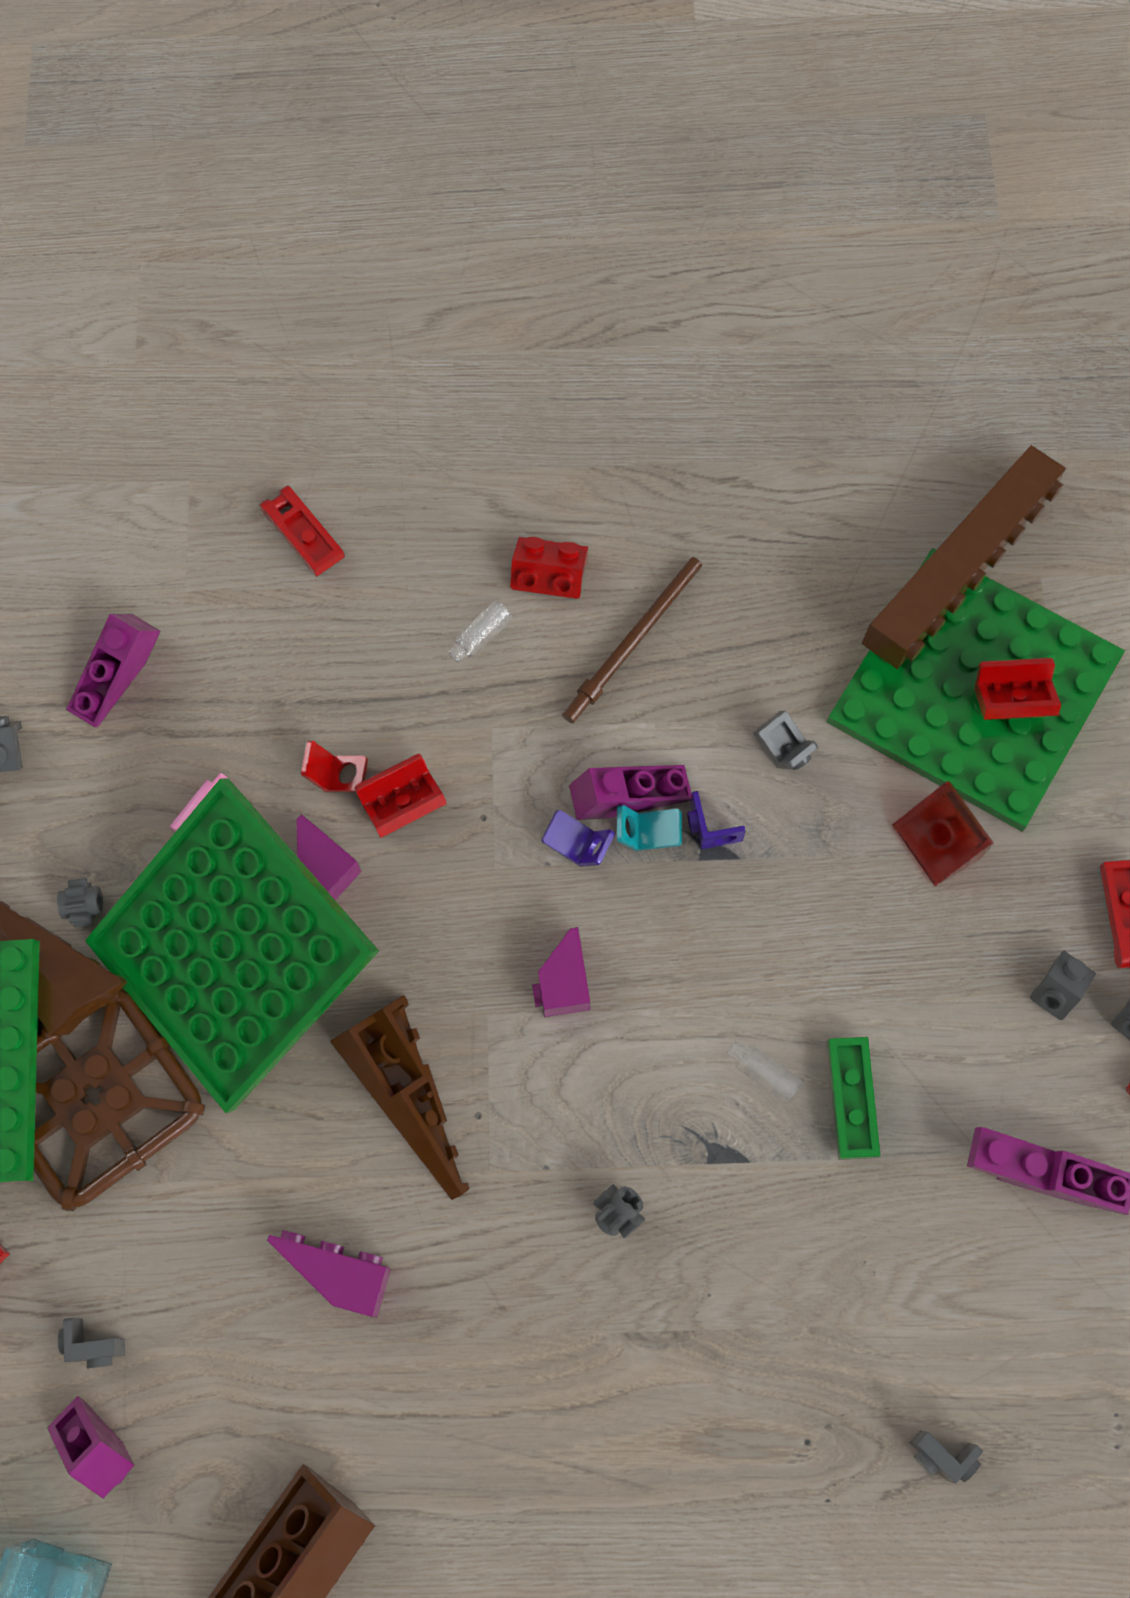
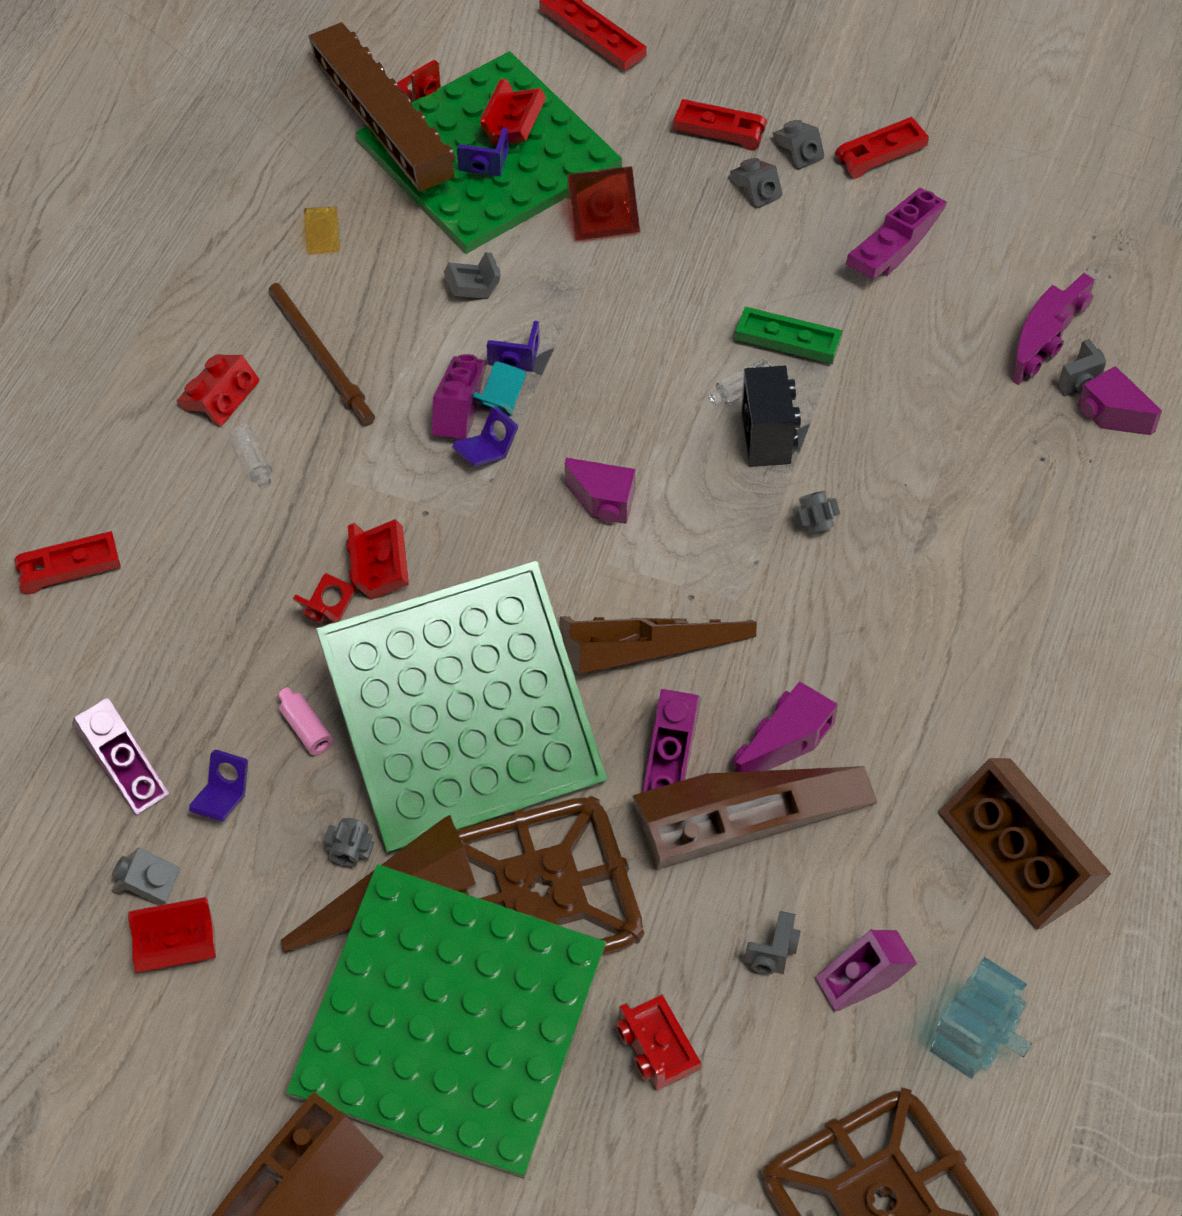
camera: 70 degrees left, 15 degrees down
none -> dark purple bracket [189,750,248,821]
none -> clear yellow bracket [304,206,340,253]
none -> red bracket [397,60,441,102]
none -> dark purple bracket [457,128,509,177]
none -> reddish brown wedge [632,766,877,870]
none -> magenta slope [643,689,701,792]
none -> black brick [741,365,801,467]
none -> magenta slope [1013,273,1095,385]
none -> magenta slope [1078,366,1162,435]

